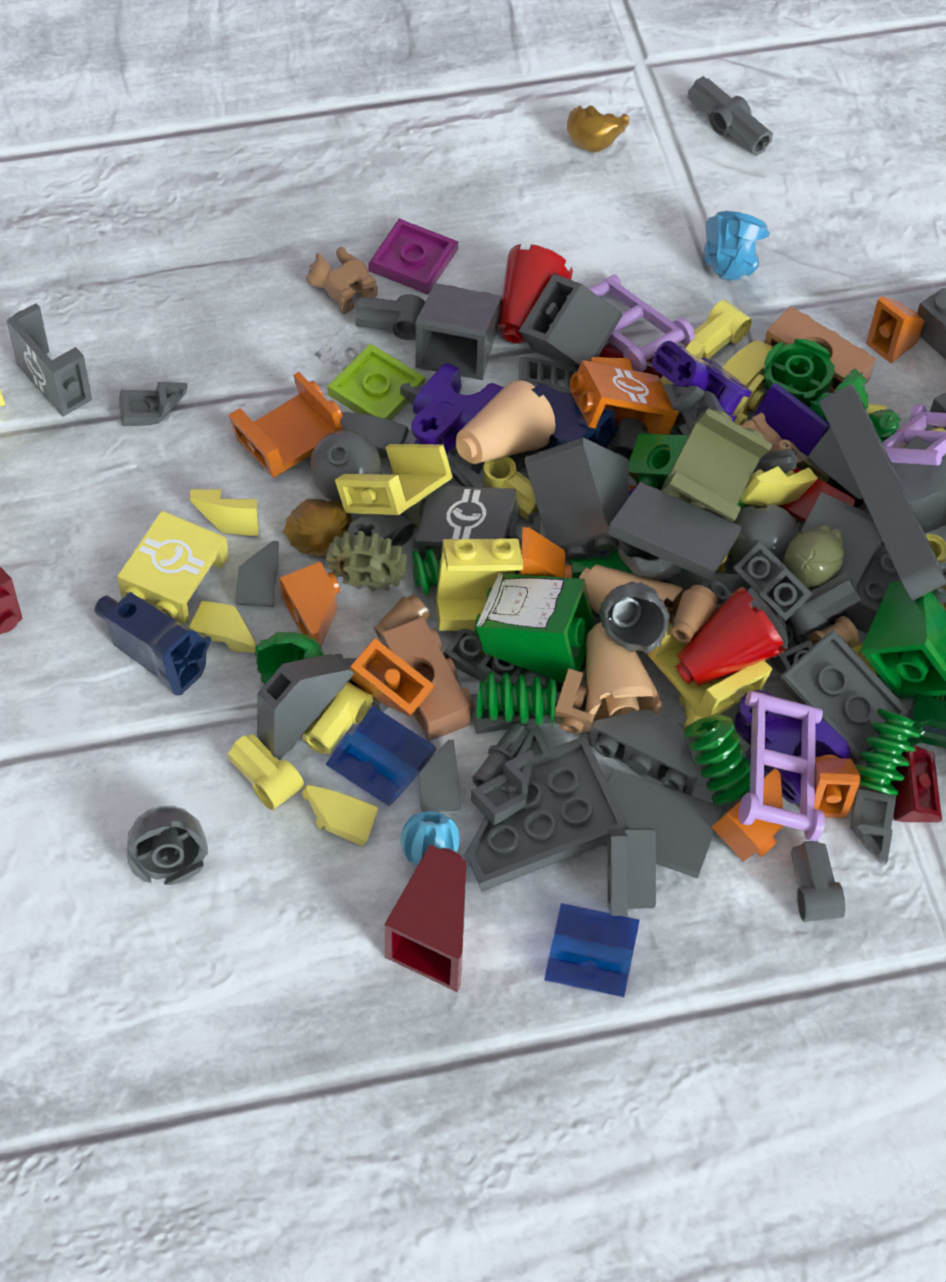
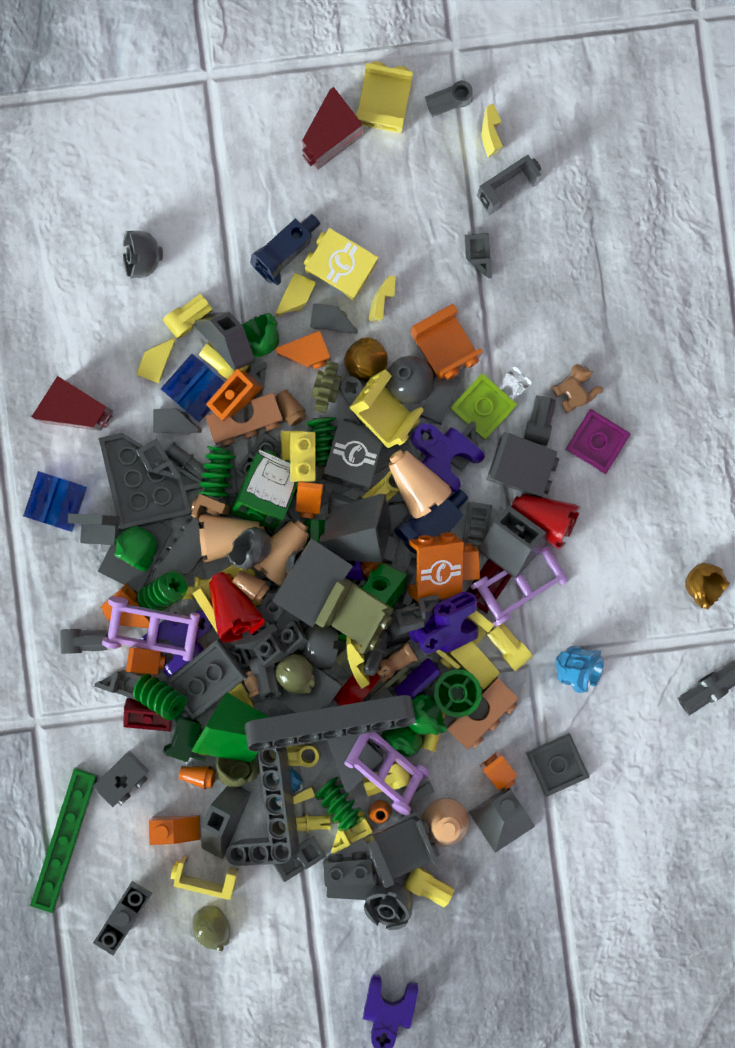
camera: 90 degrees right, 30 degrees up
medium azure piece [400,811,460,866] -> none
none -> green hair [114,526,157,572]
none -> dark grey tile [526,733,590,797]

